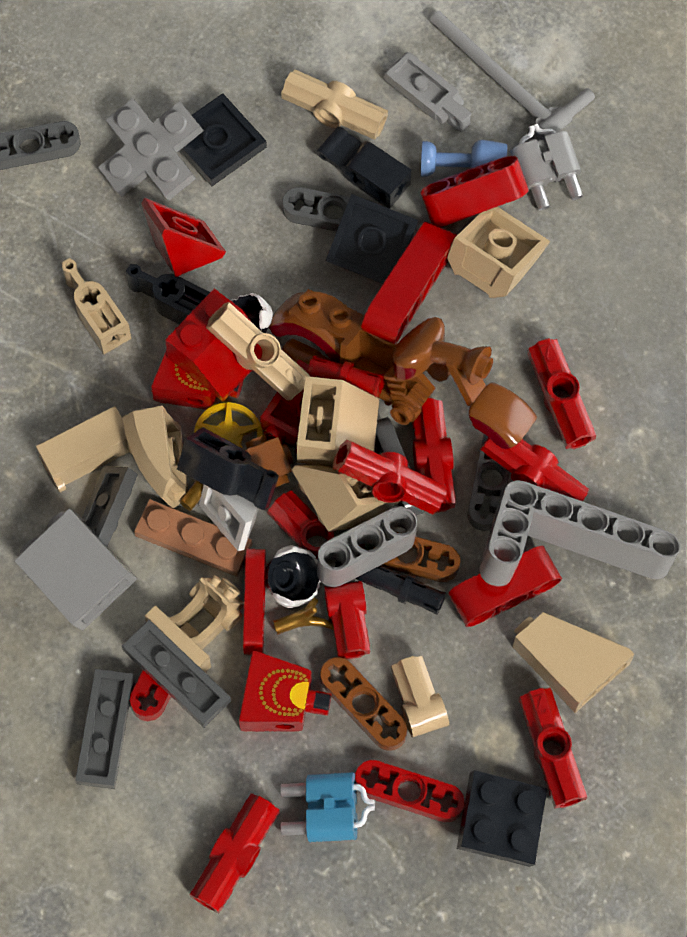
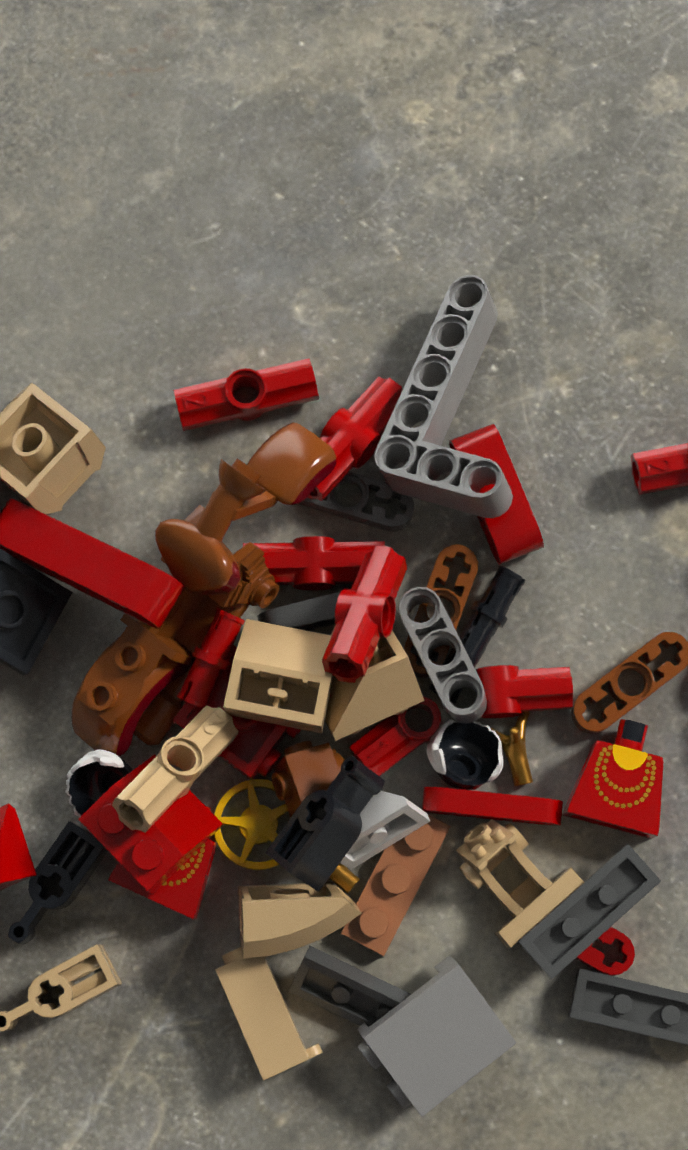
camera: 85 degrees left, 10 degrees up
tan piece [391,656,449,738] -> none
tan slope [513,612,634,713] -> none

